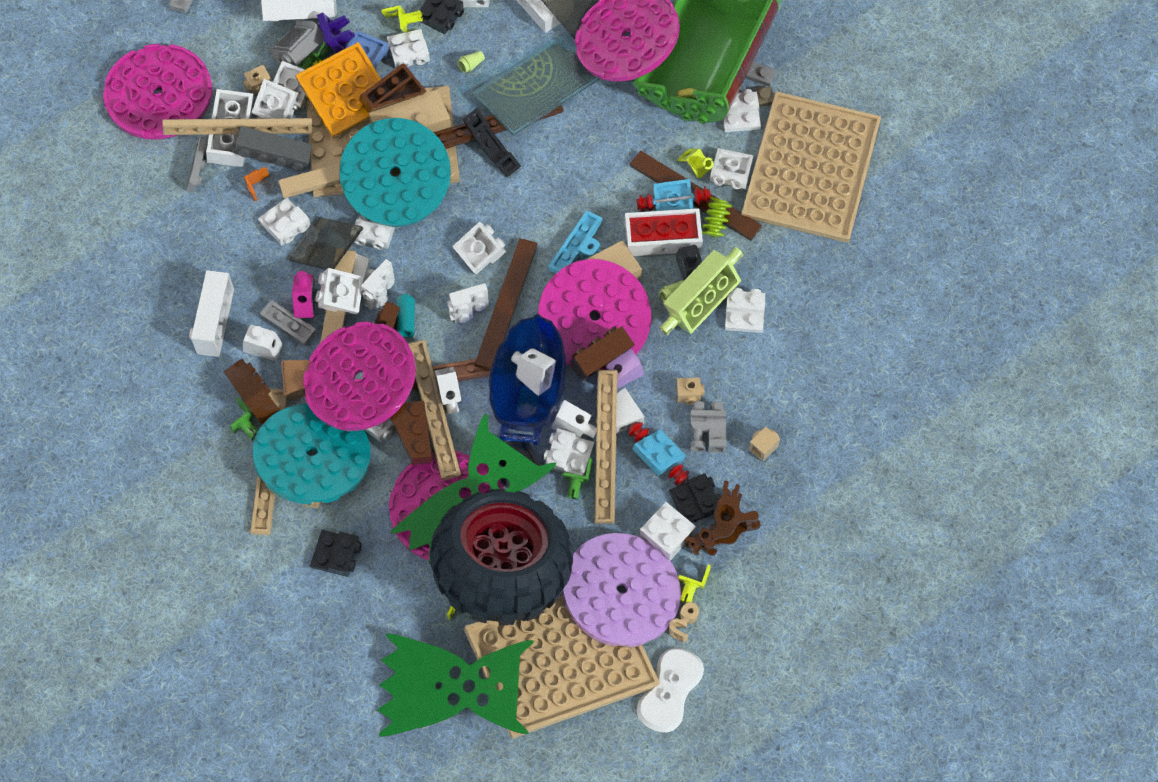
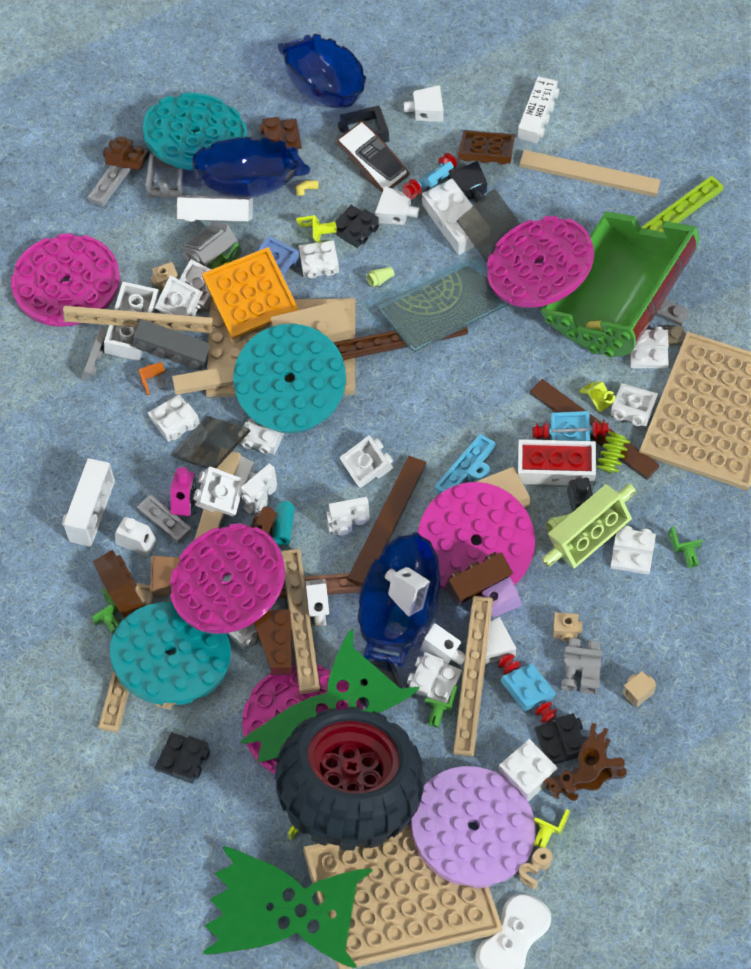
camera: 10 degrees right, 5 degrees down
dark purple plate [317,12,355,53] -> none
reddish brown wedge [359,63,426,113] -> none
black slope [462,108,521,177] -> none
none -> bright green bracket [668,526,702,568]

